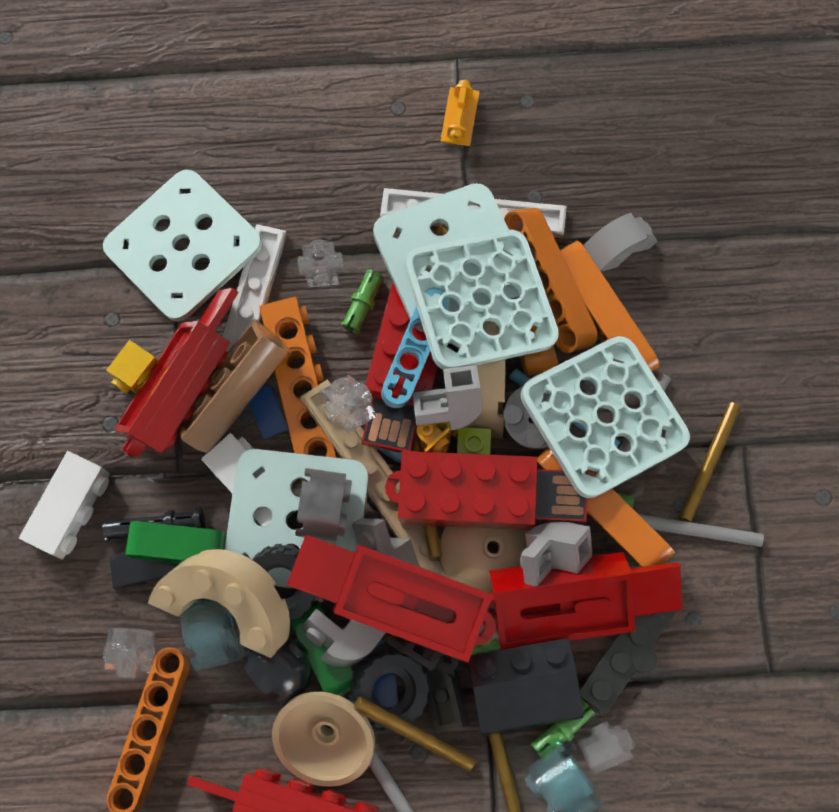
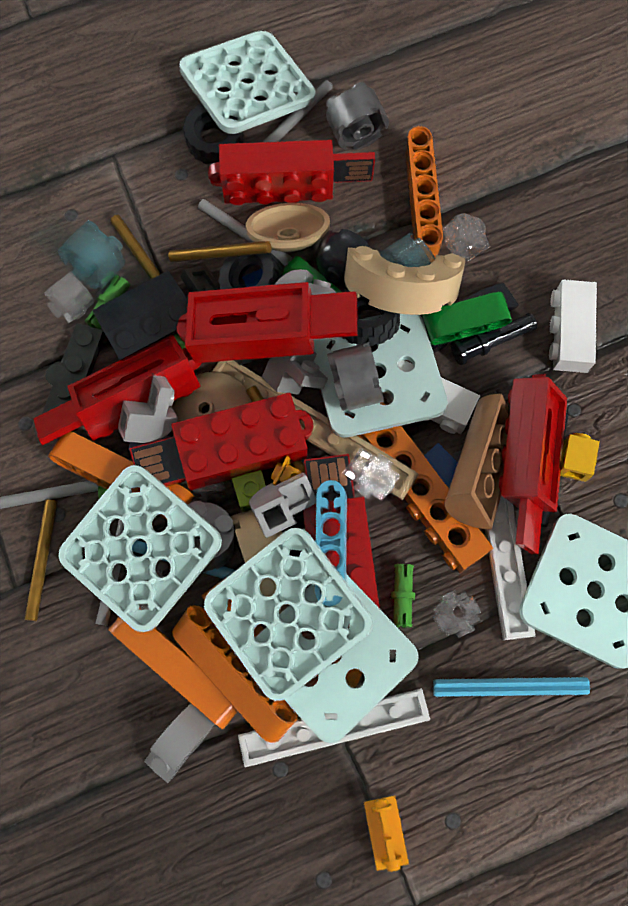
camera: 155 degrees right, 0 degrees up
none -> medium azure axle [433,677,590,697]

